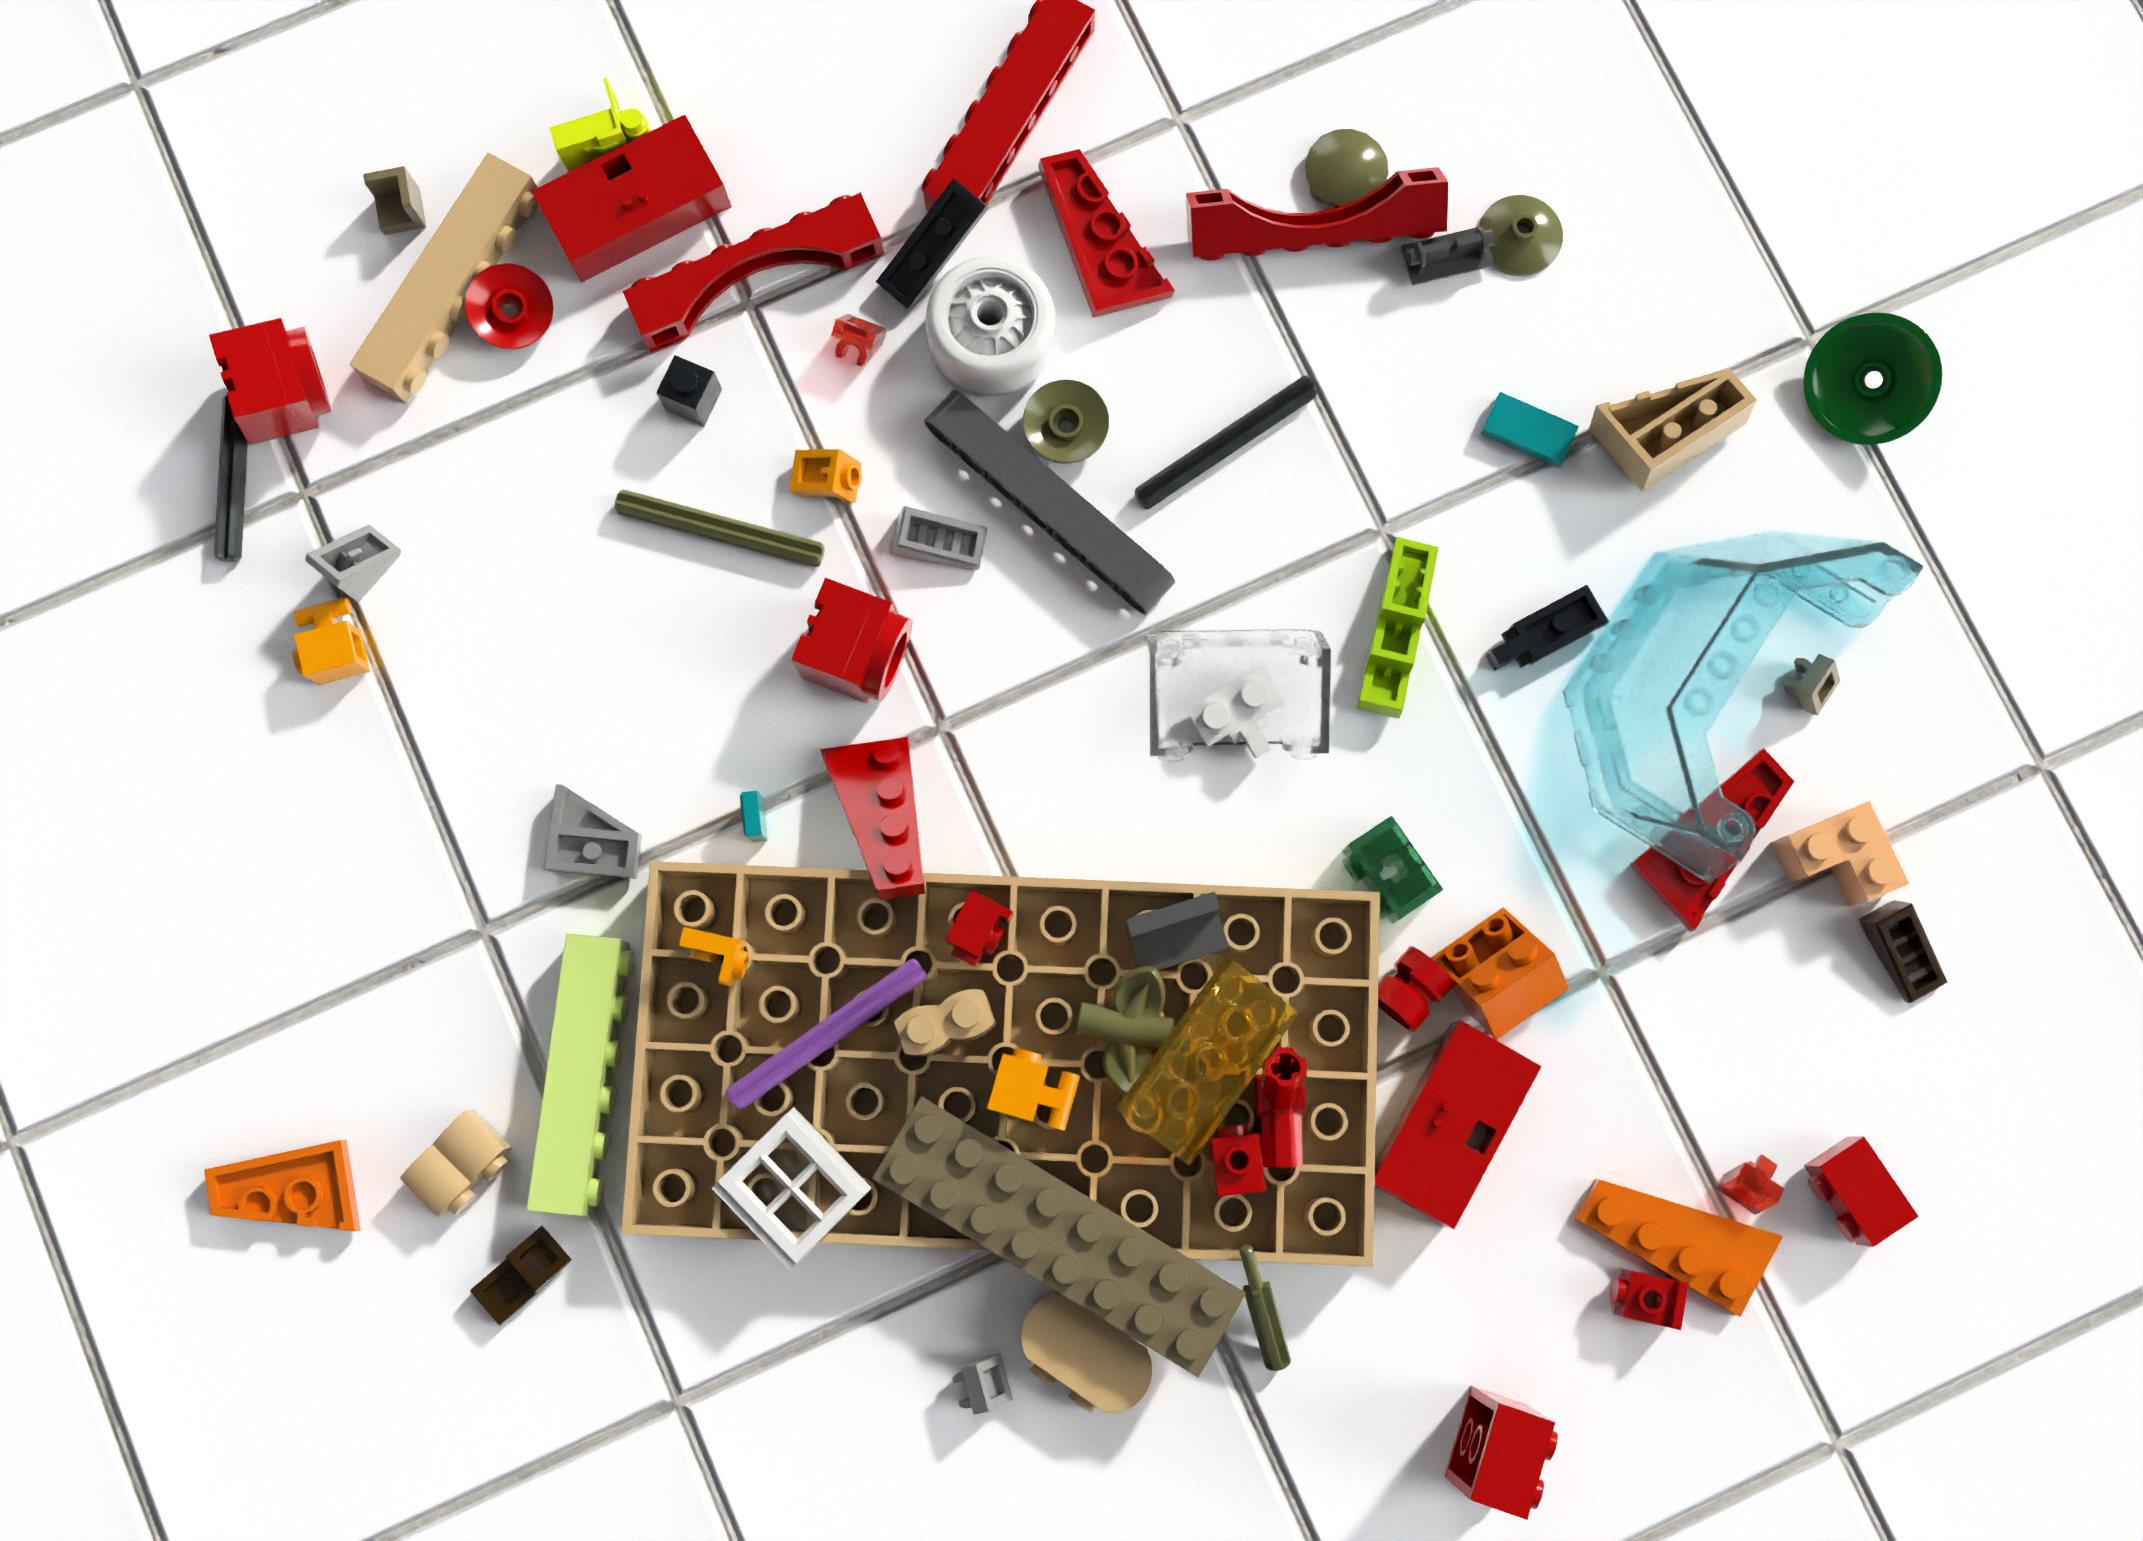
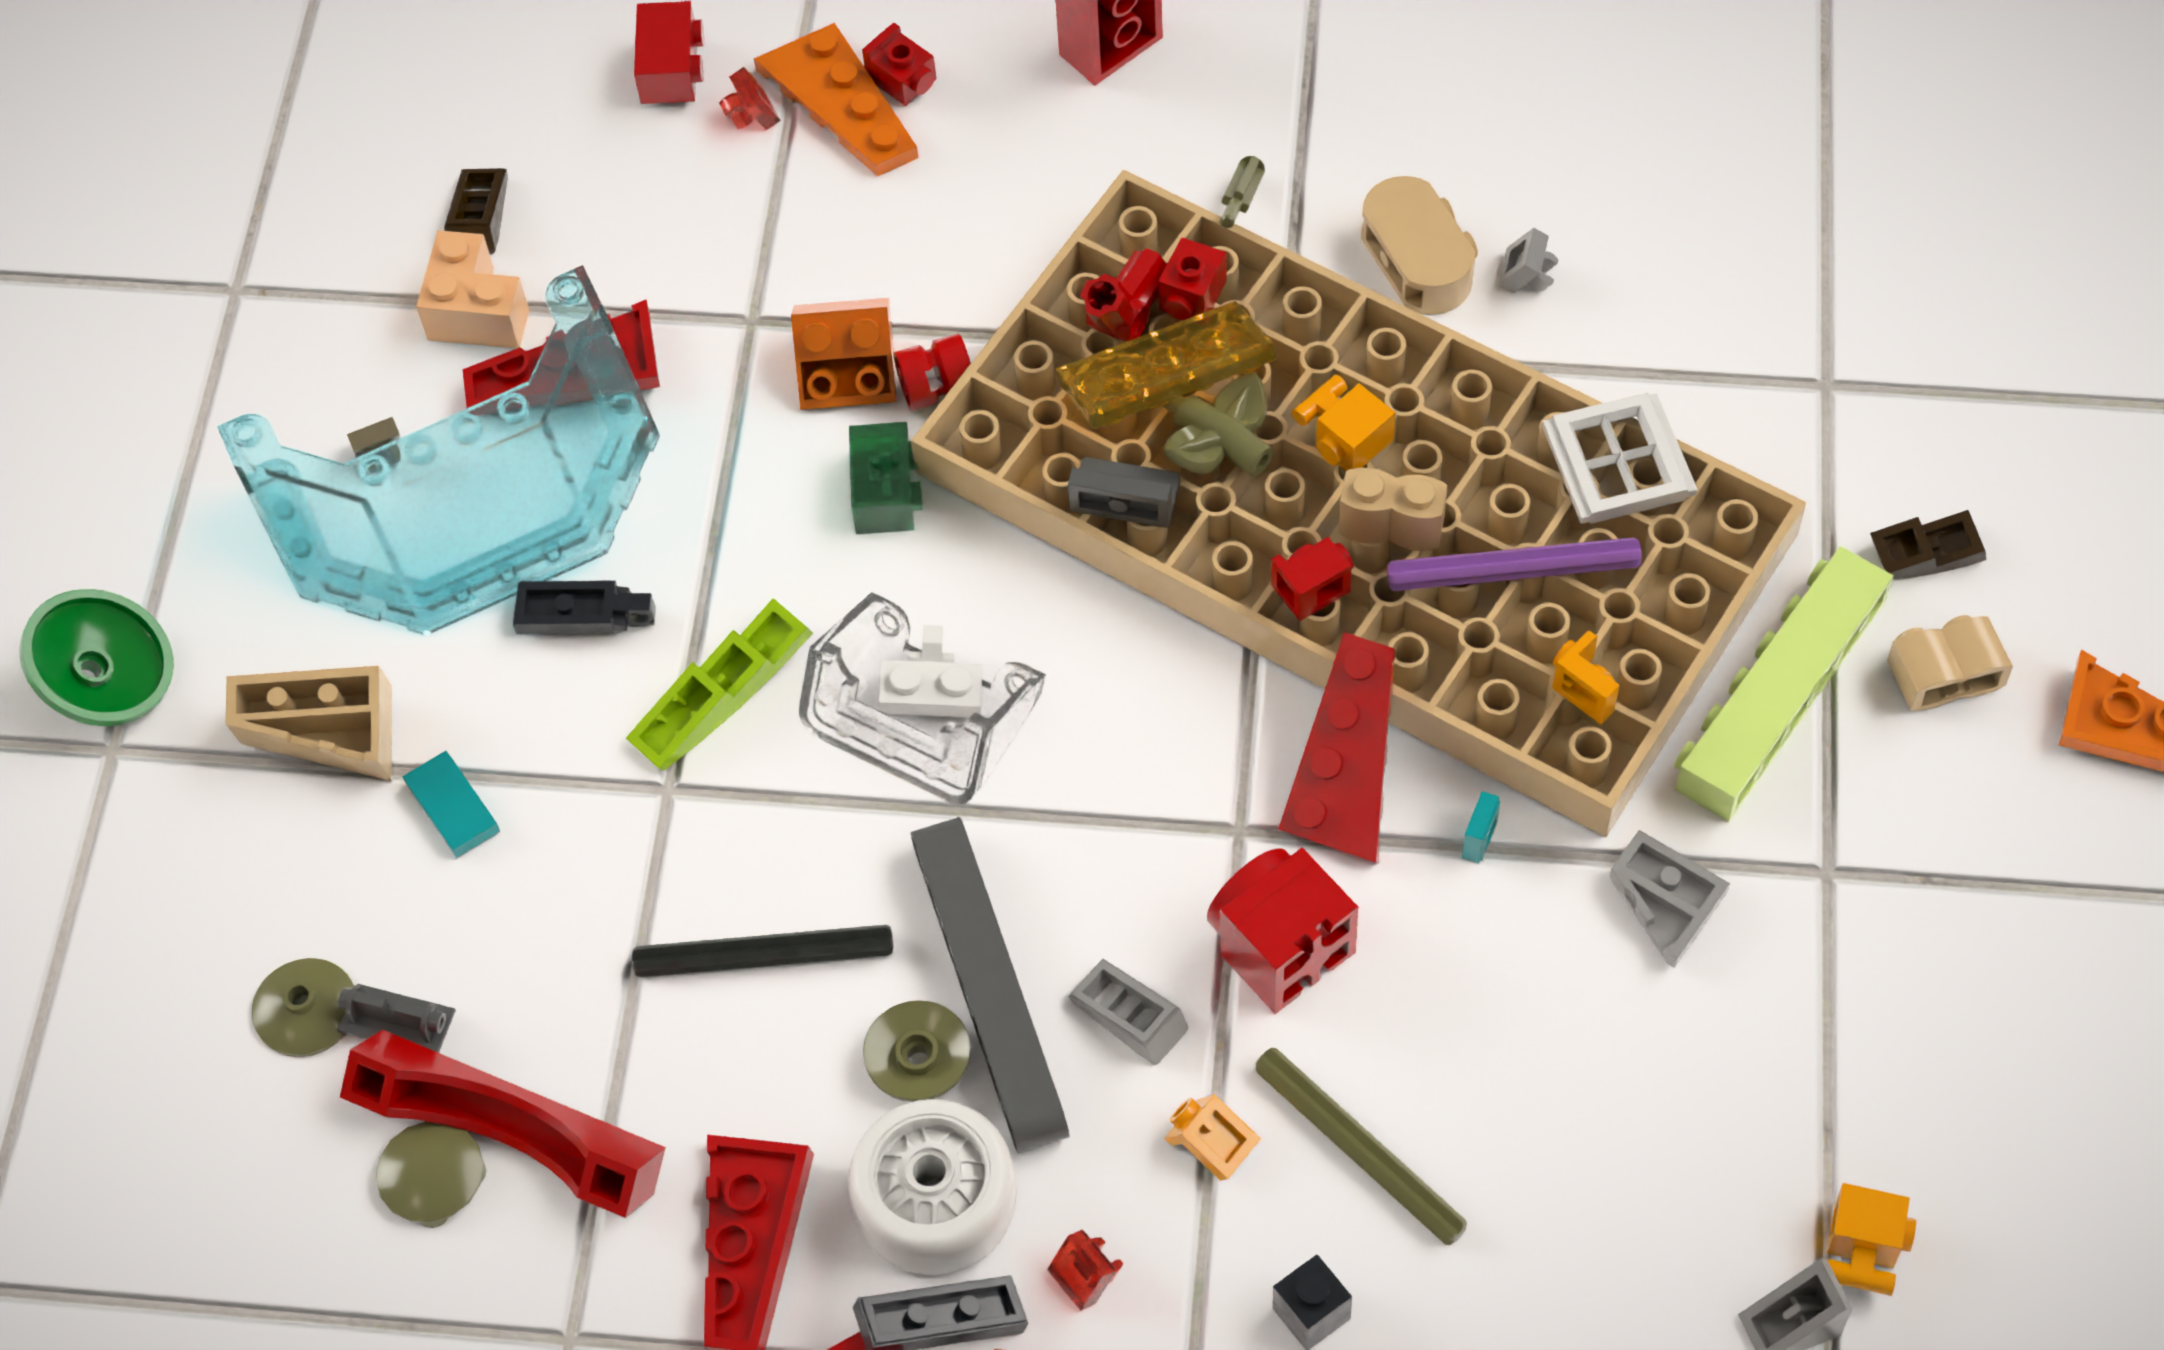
camera: 145 degrees left, 20 degrees down
dark tan plate [872,1096,1246,1378] -> none
red brick [1375,1020,1542,1230] -> none

